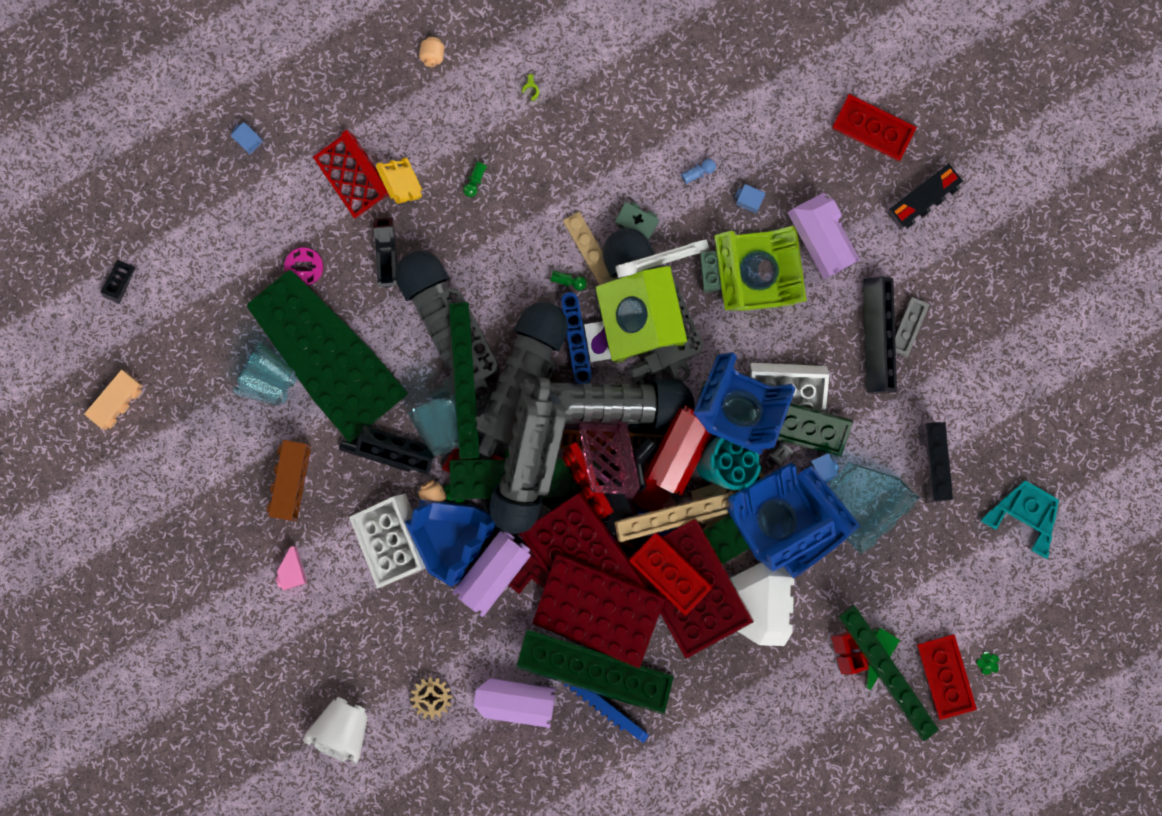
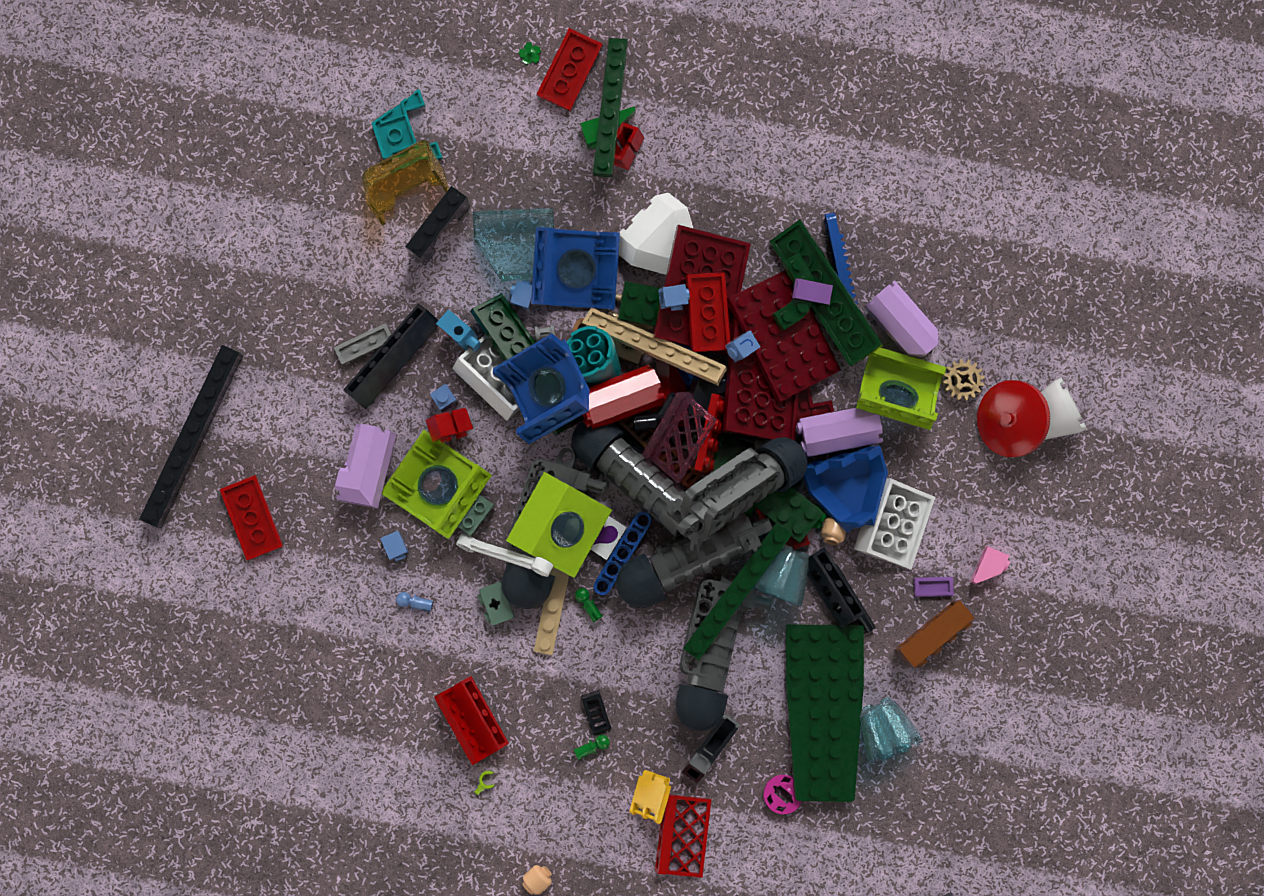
camera: 140 degrees left, 0 degrees up
light nougat brick [84,370,143,430] -> none
blue panel [727,462,836,572] -> none
black brick [887,164,963,230] -> none
none -> black brick [139,345,244,529]
none -> clear yellow windscreen [362,140,449,226]
none -> red piece [425,407,473,443]
none -> medium blue brick [430,384,458,412]
none -> red brick [434,676,509,765]
none -> dark azure torso [436,309,481,352]
none -> black slope [581,690,611,735]
none -> medium blue brick [658,284,690,311]
none -> medium blue brick [725,331,760,362]
none -> dark green plate [772,253,814,331]
none -> medium lavender tile [792,279,833,304]
none -> lime panel [856,347,947,430]
none -> medium lavender tile [914,577,954,597]
none -> red dish [977,380,1050,457]

